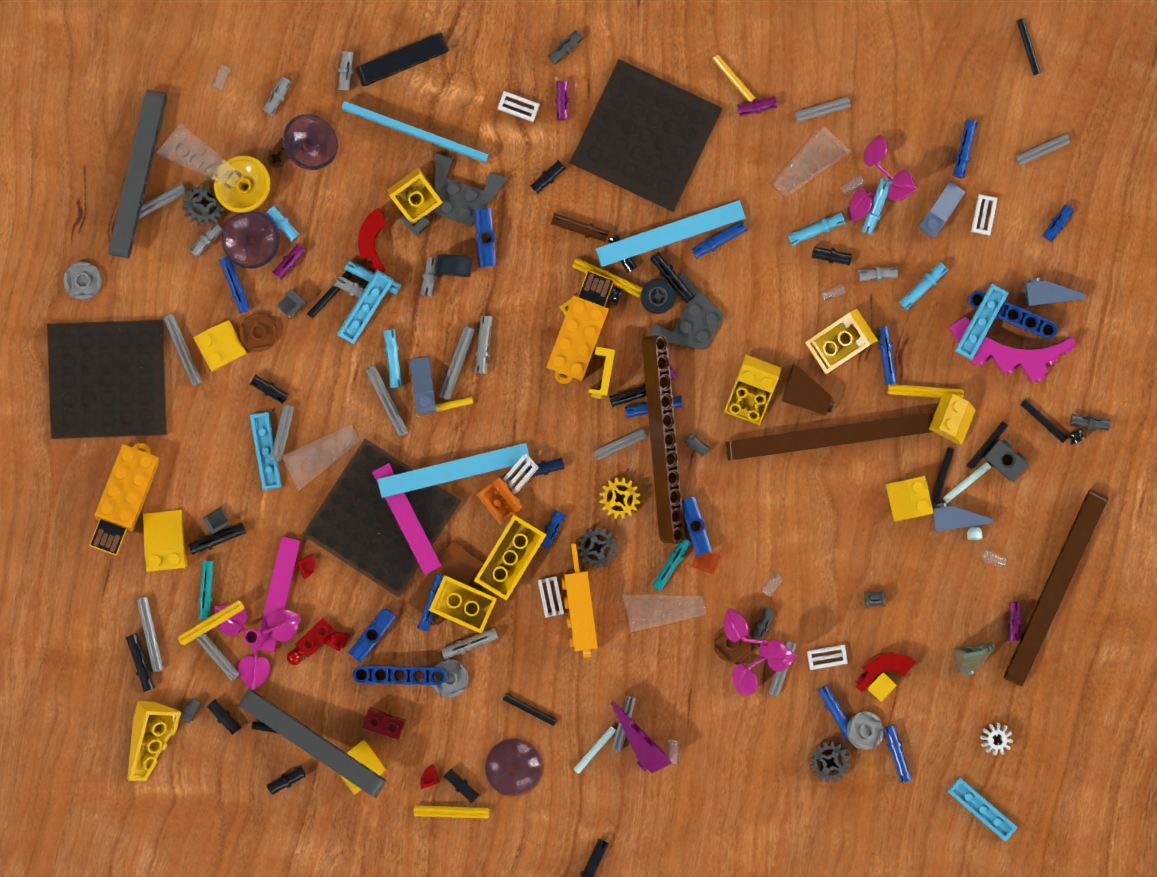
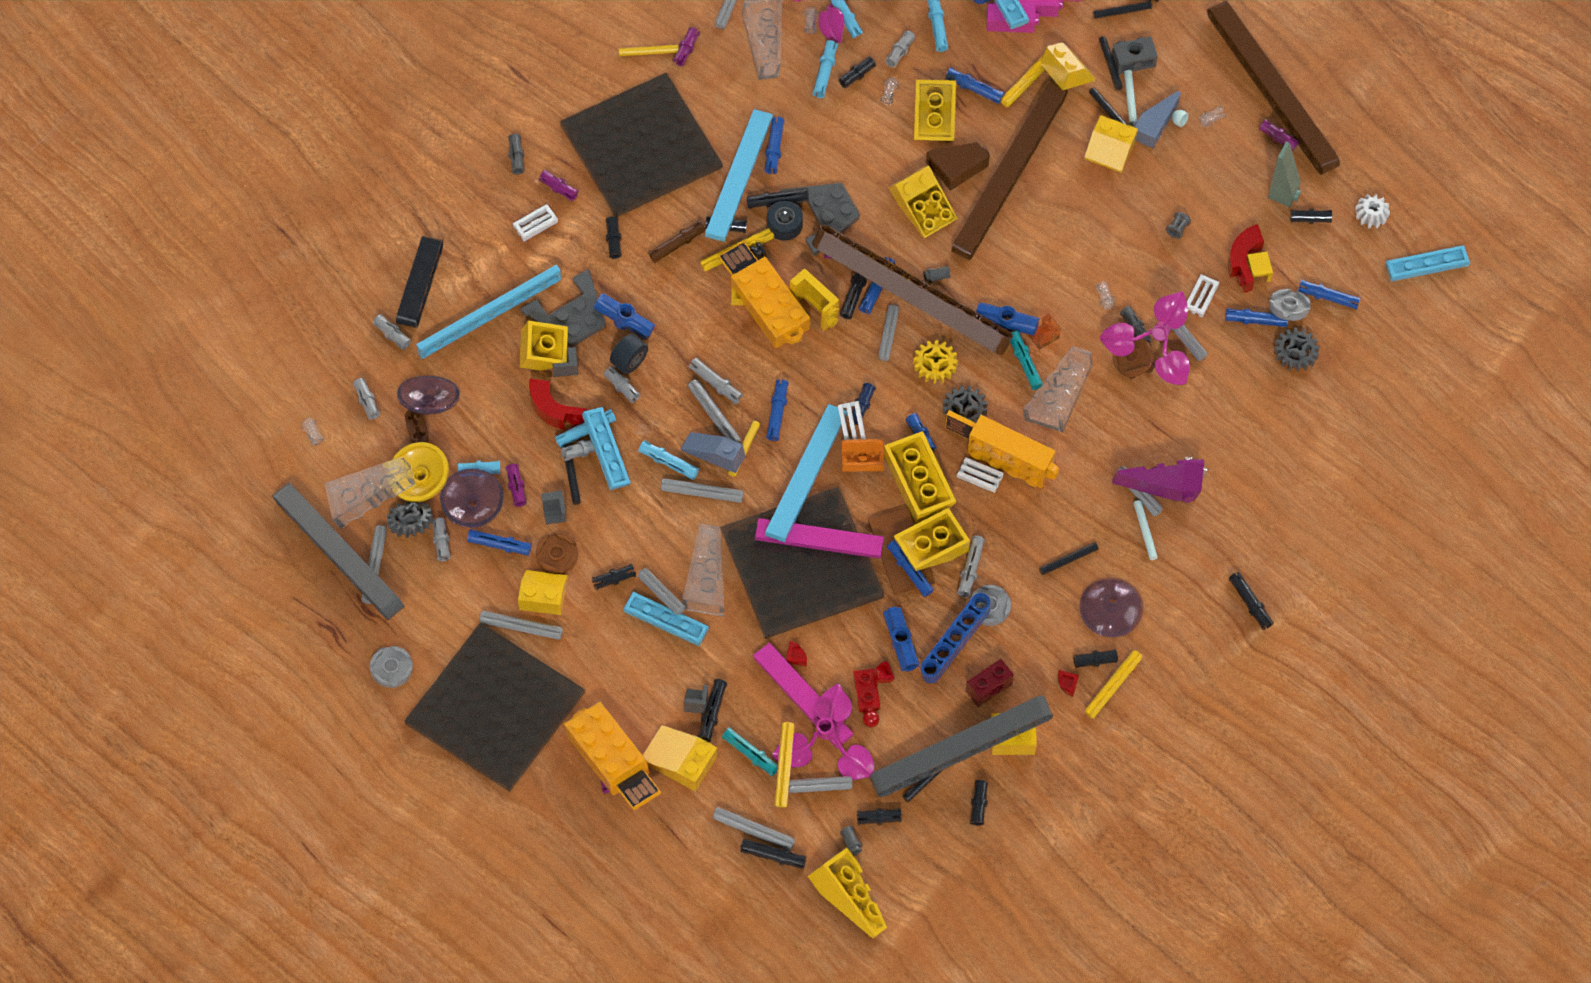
camera: 55 degrees left, 25 degrees down
none -> blue pin [766,379,789,441]
none -> black pin [1291,208,1332,224]

